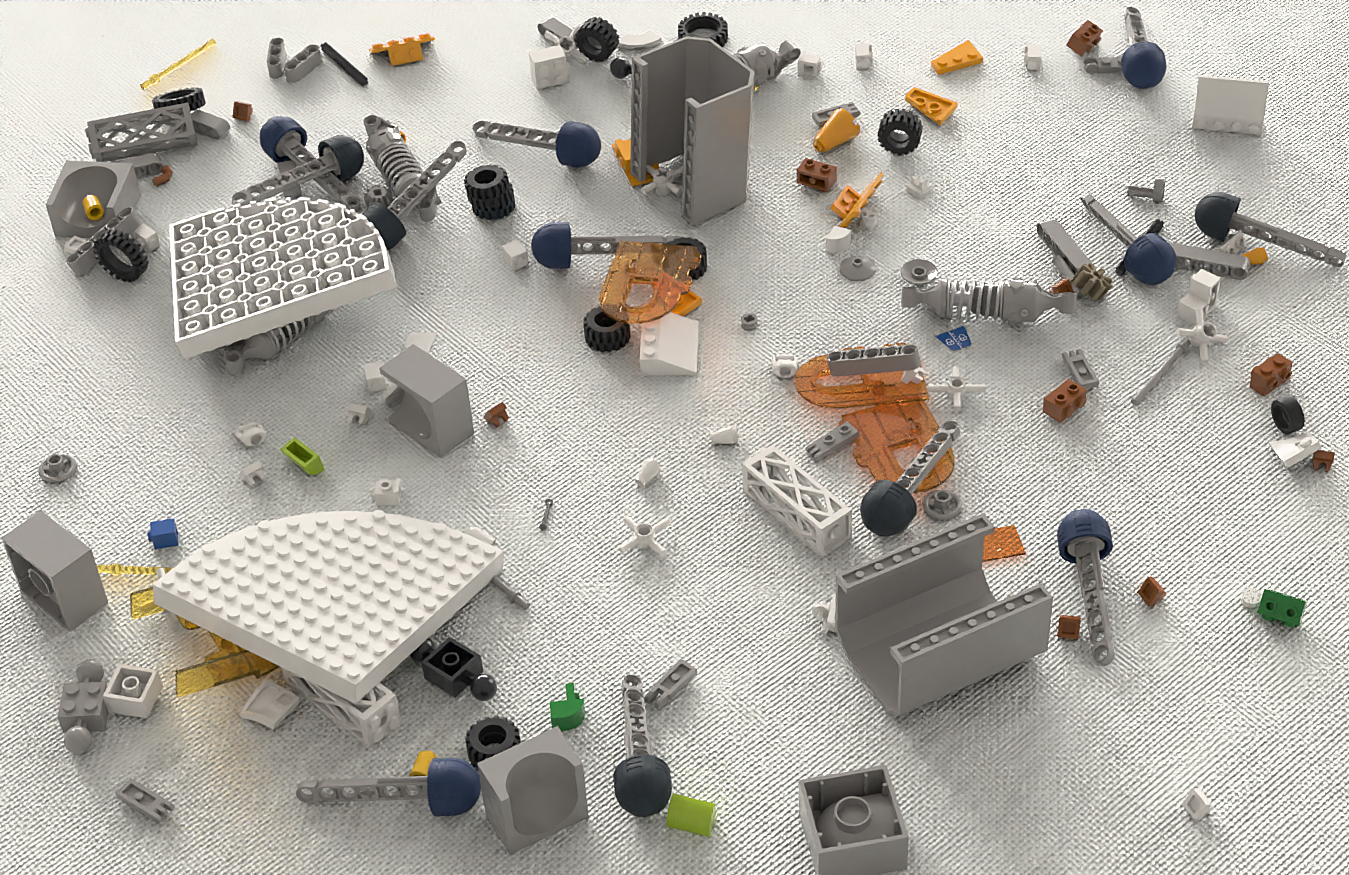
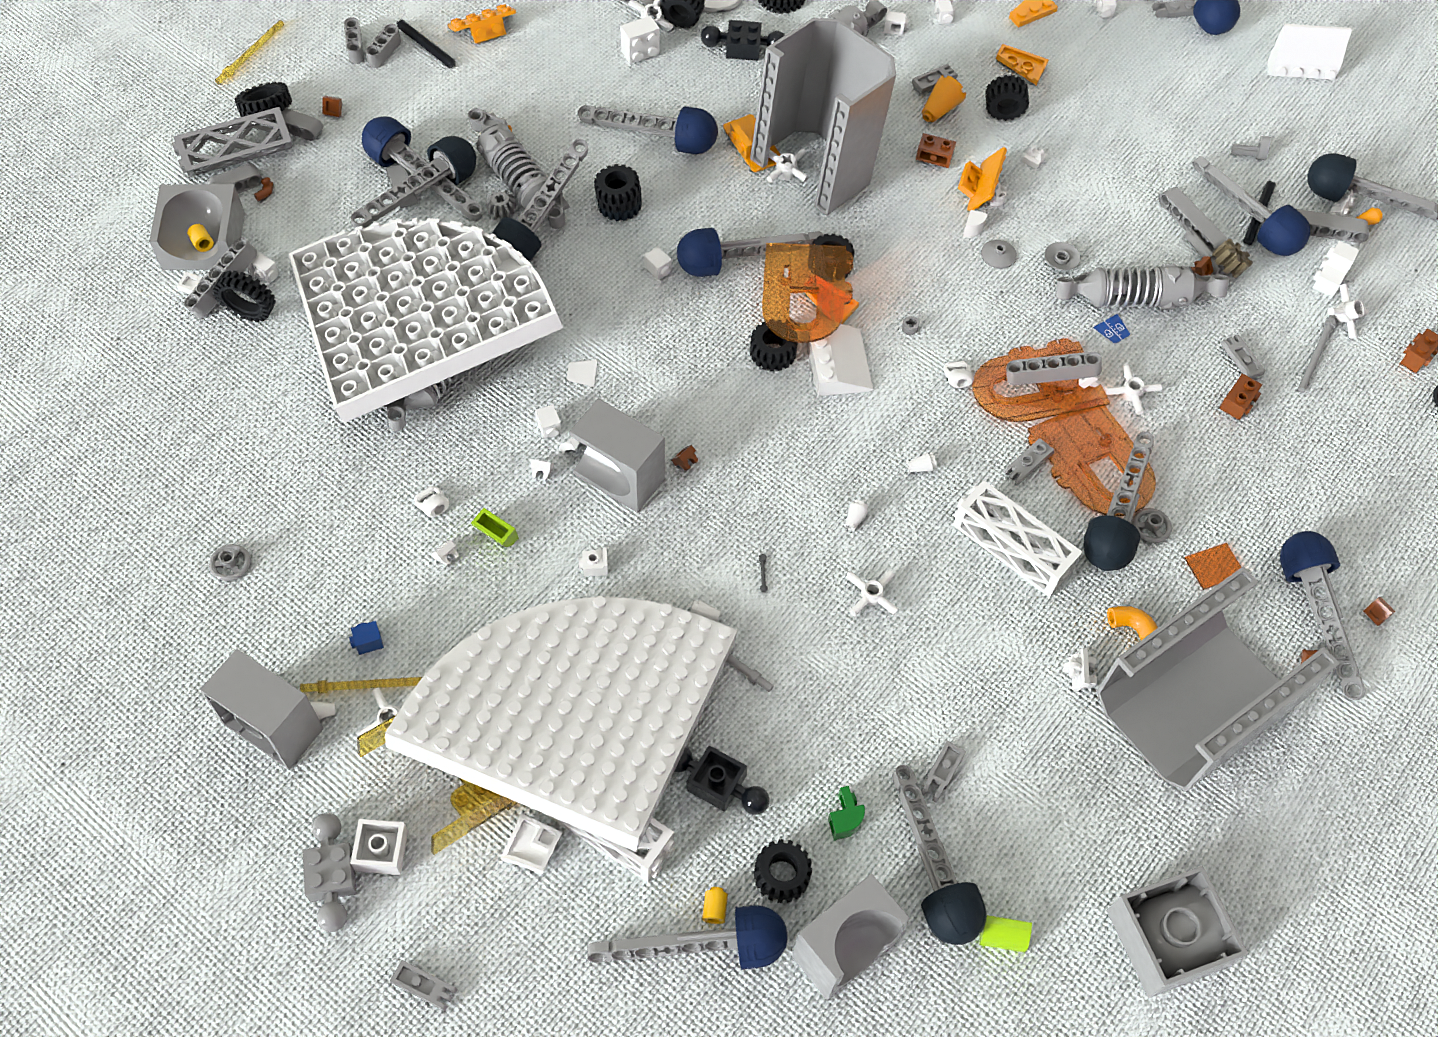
camera: 15 degrees left, 15 degrees up
none -> white cone [310,702,336,720]

